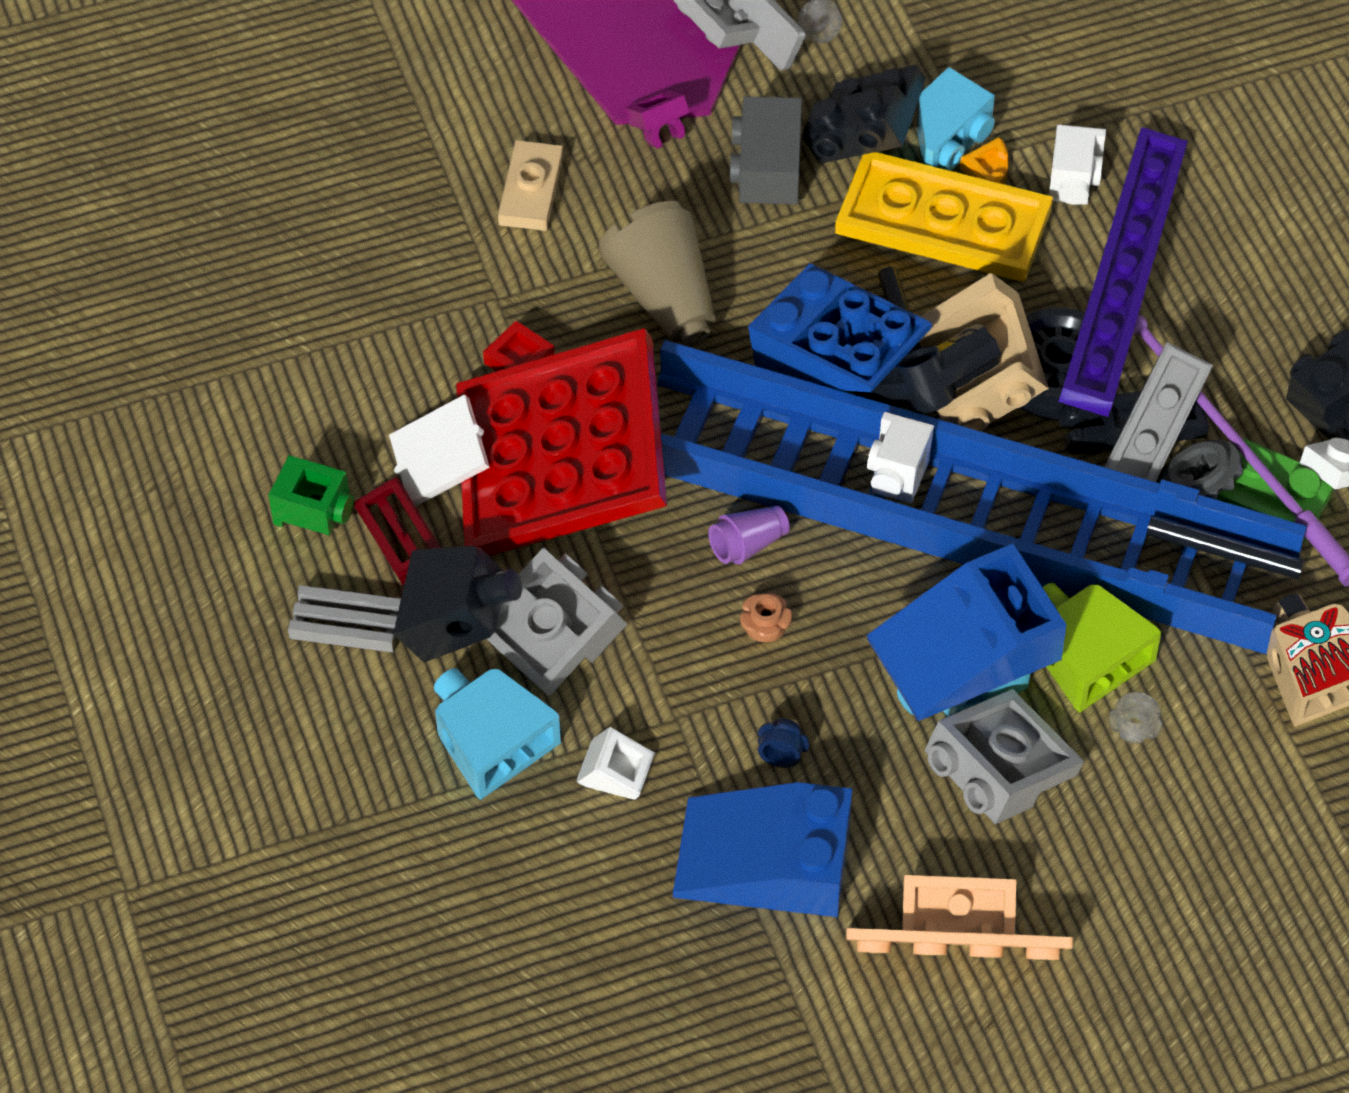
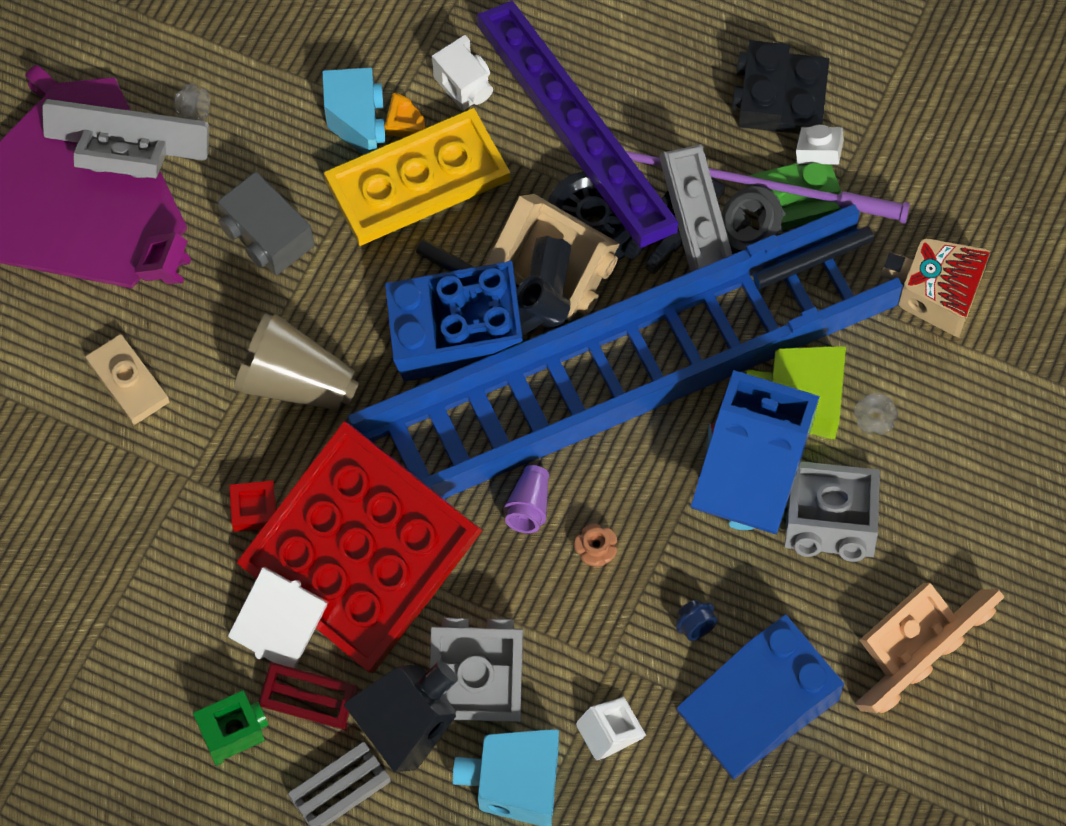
camera: 45 degrees left, 10 degrees up
black plate [802,65,926,164] -> none
white brick [867,412,934,503] -> none

